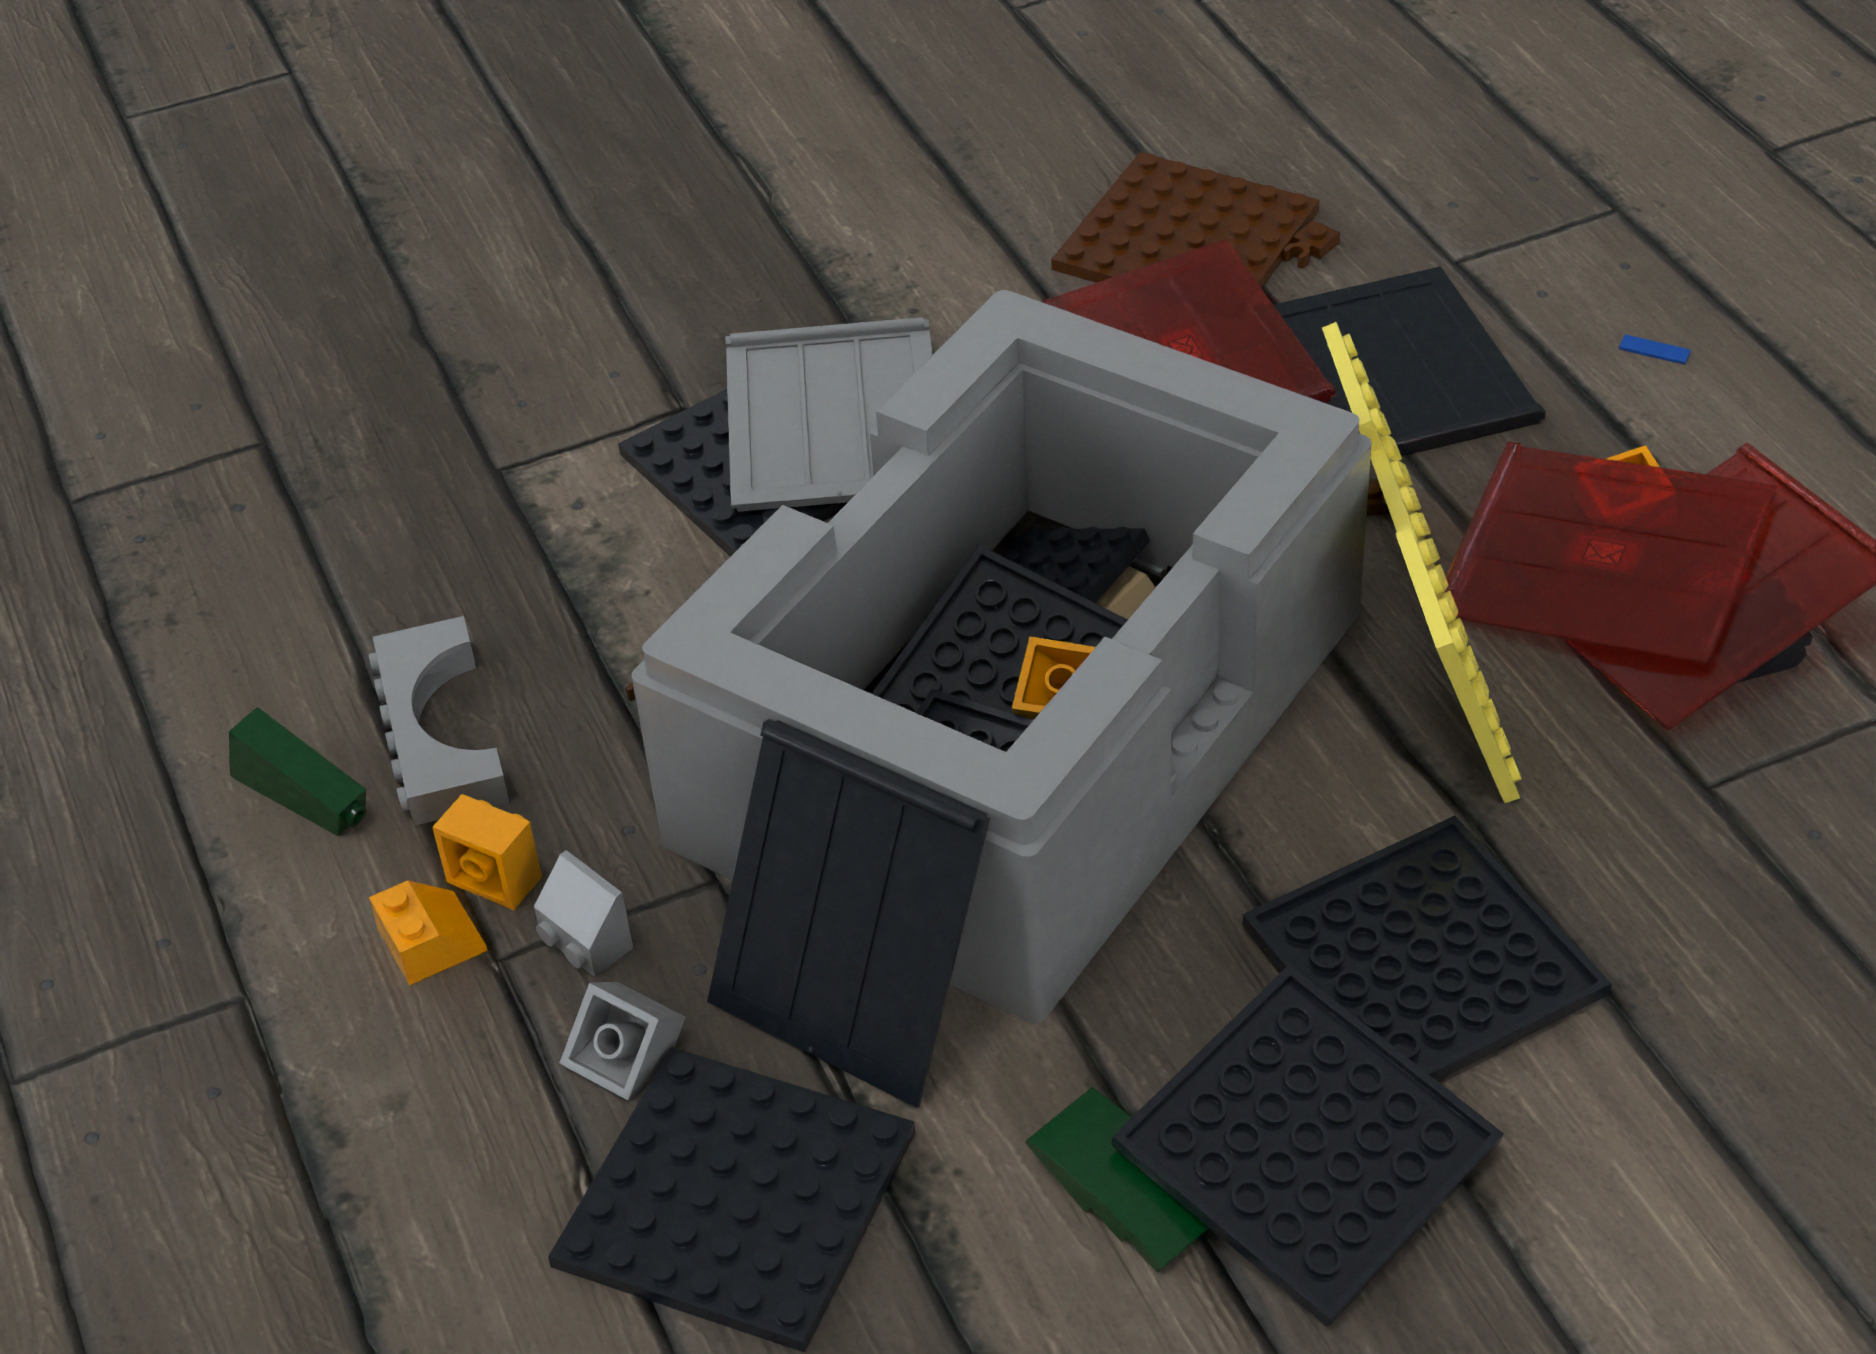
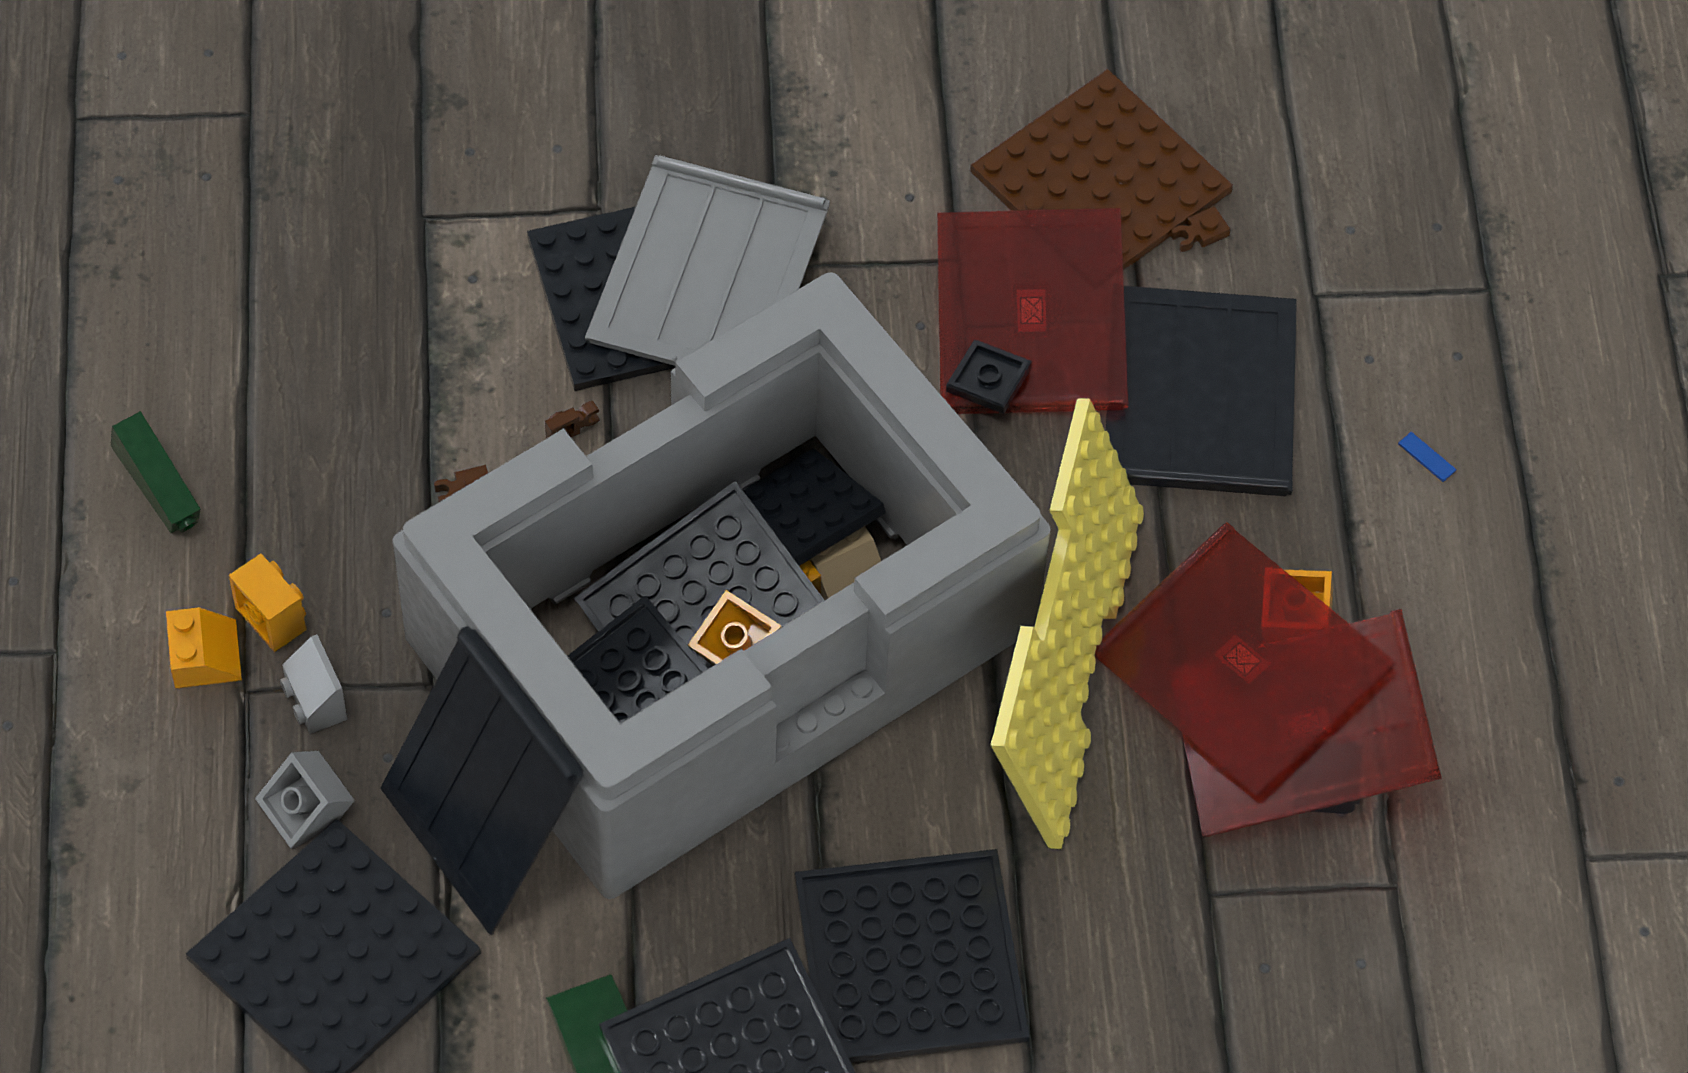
camera: 15 degrees right, 15 degrees up
light grey arch [368,616,510,826] -> none

